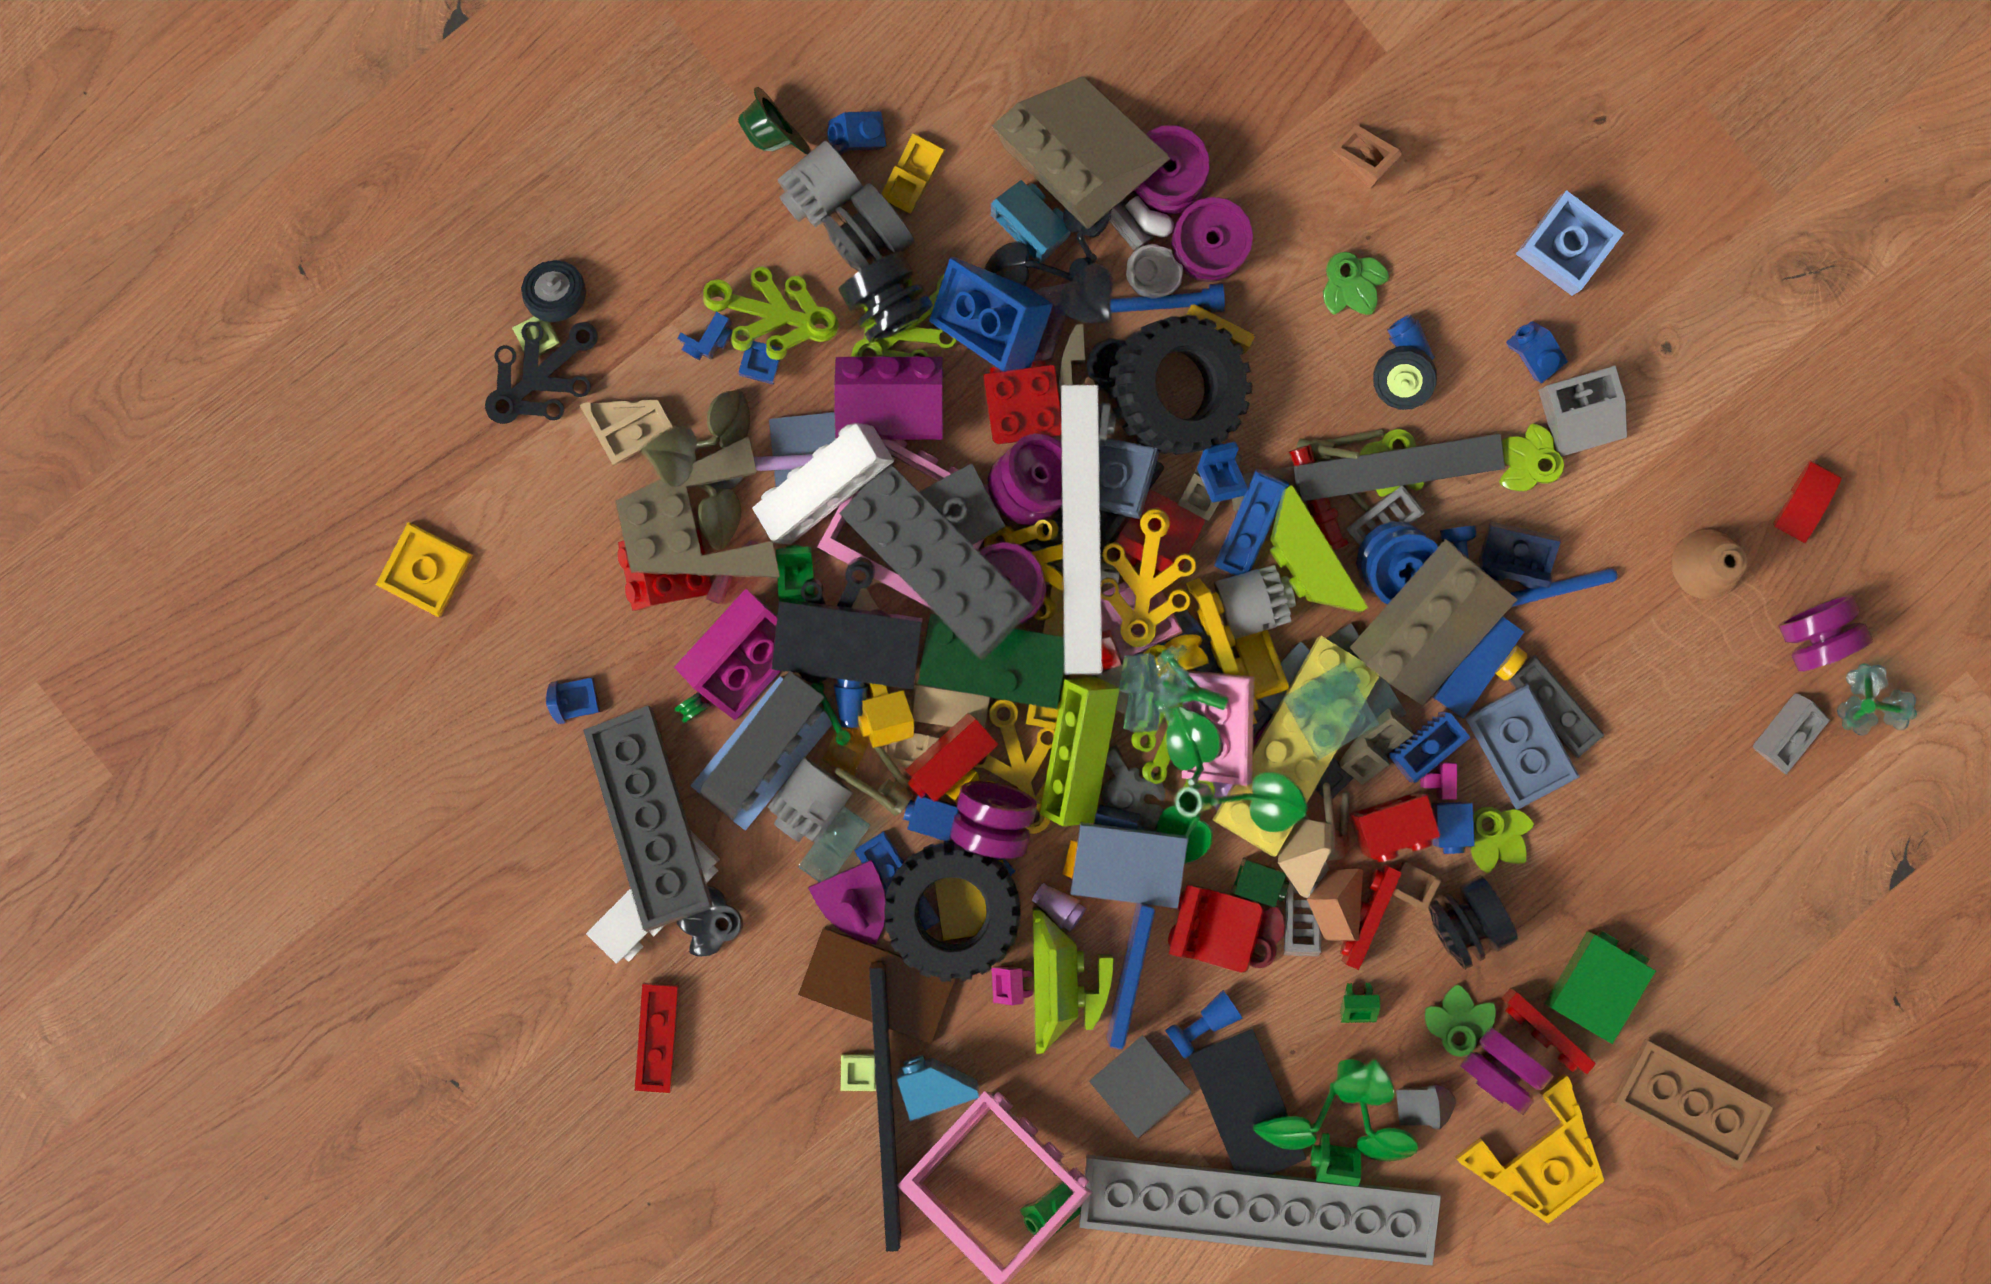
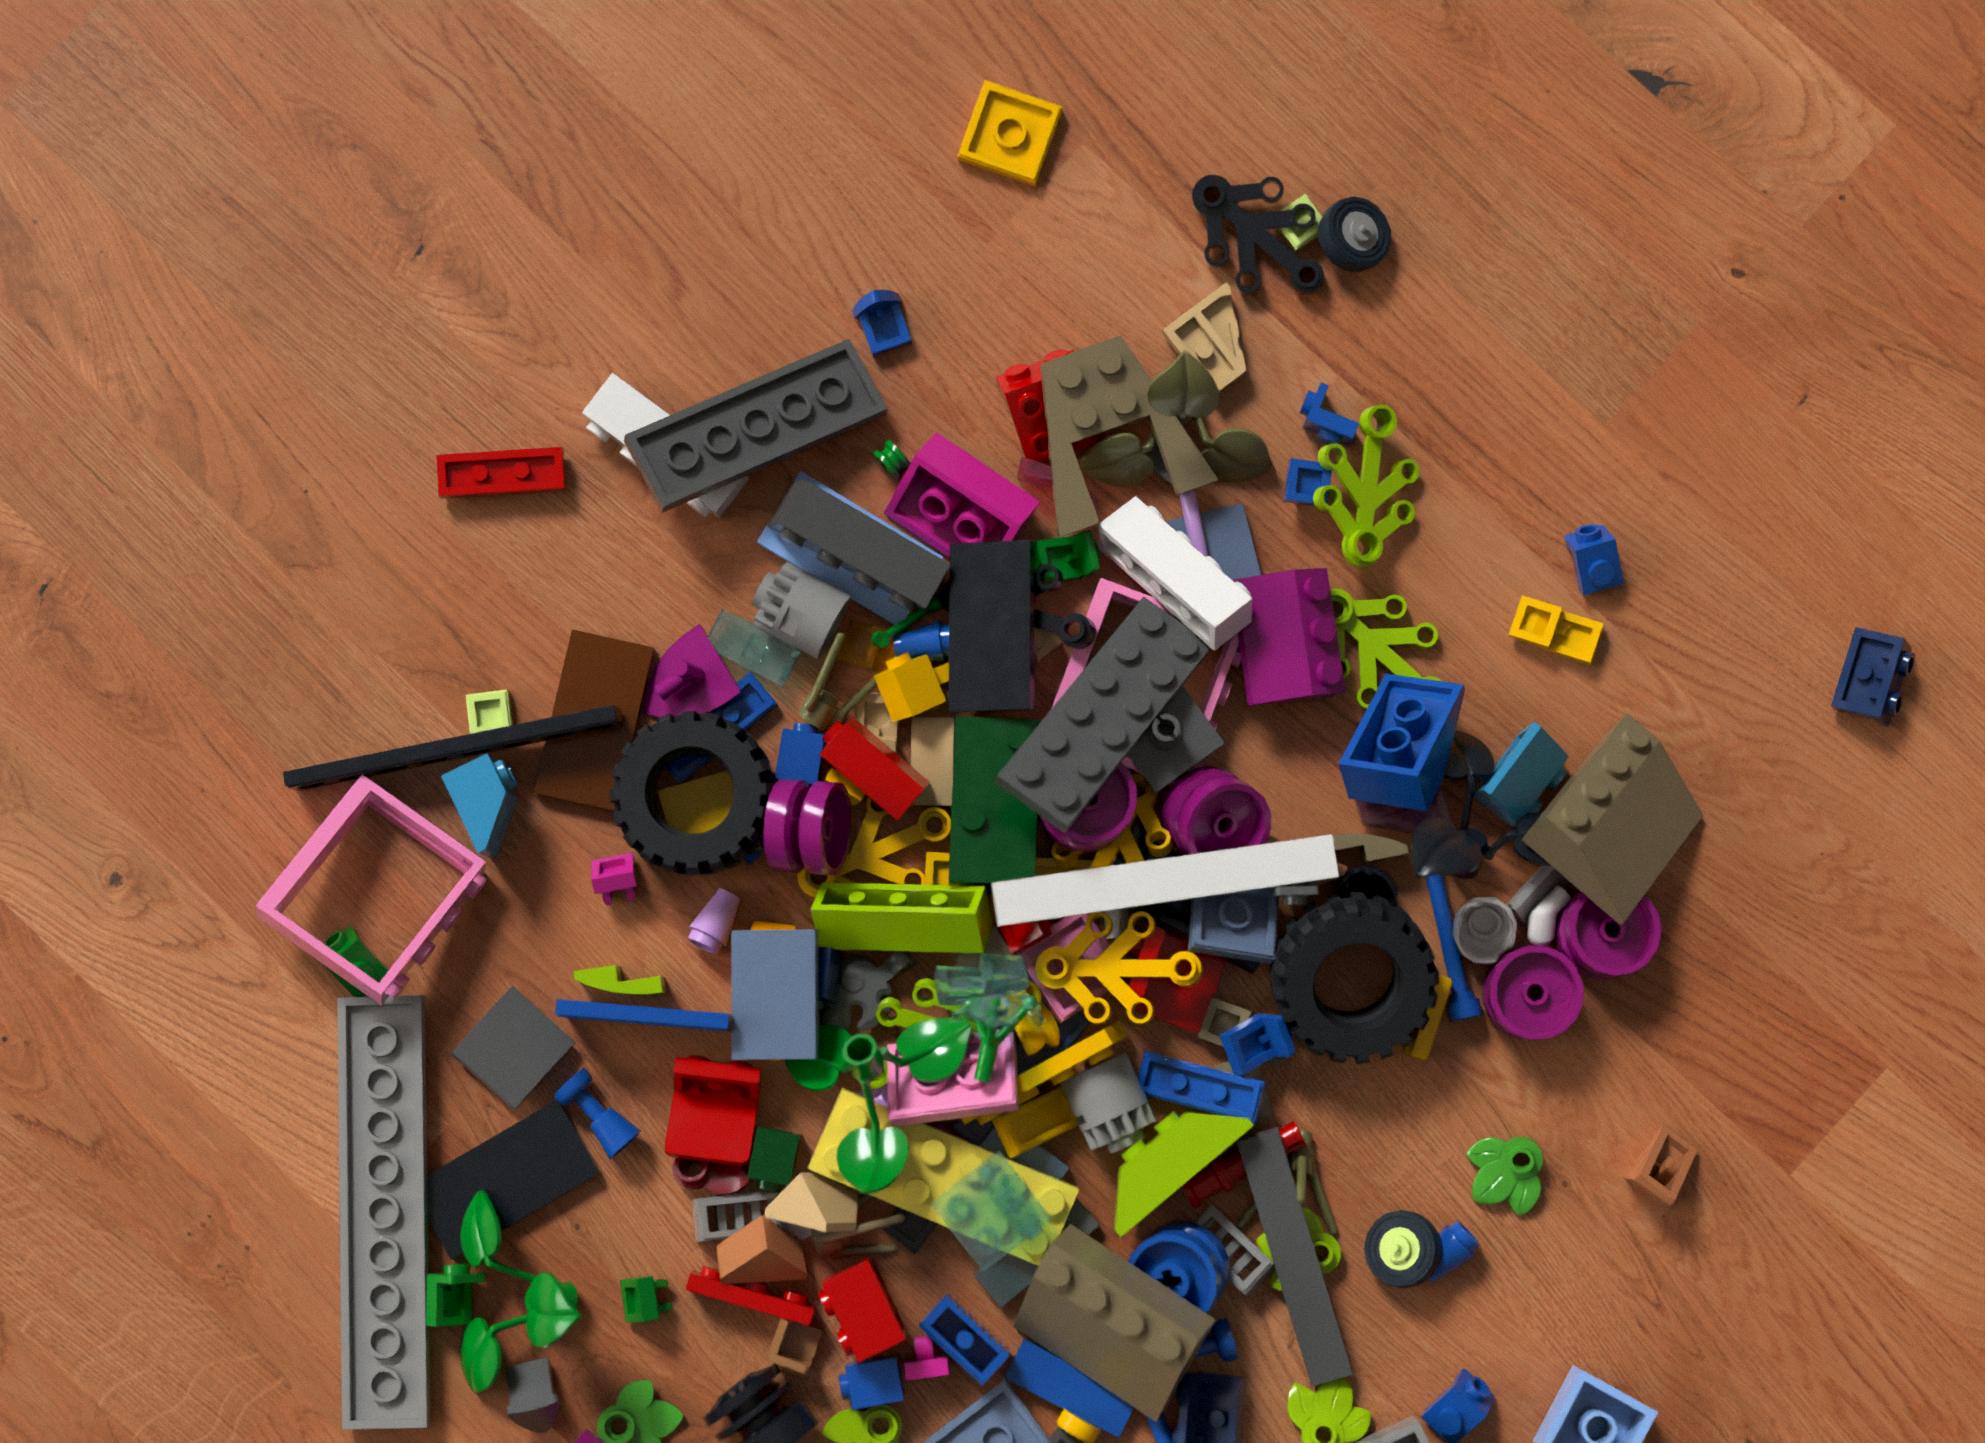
camera: 85 degrees right, 5 degrees down
black plate [676,886,743,957] -> none
dark green piece [738,87,811,155] -> none
light grey gear [777,141,863,228] -> none
dark grey wheel [821,183,915,272] -> none
black wheel [838,252,933,343] -> none
red bracket [983,361,1062,445] -> none
lime wedge [1032,907,1085,1054] -> none
dark tan slope [1339,708,1414,785] -> none

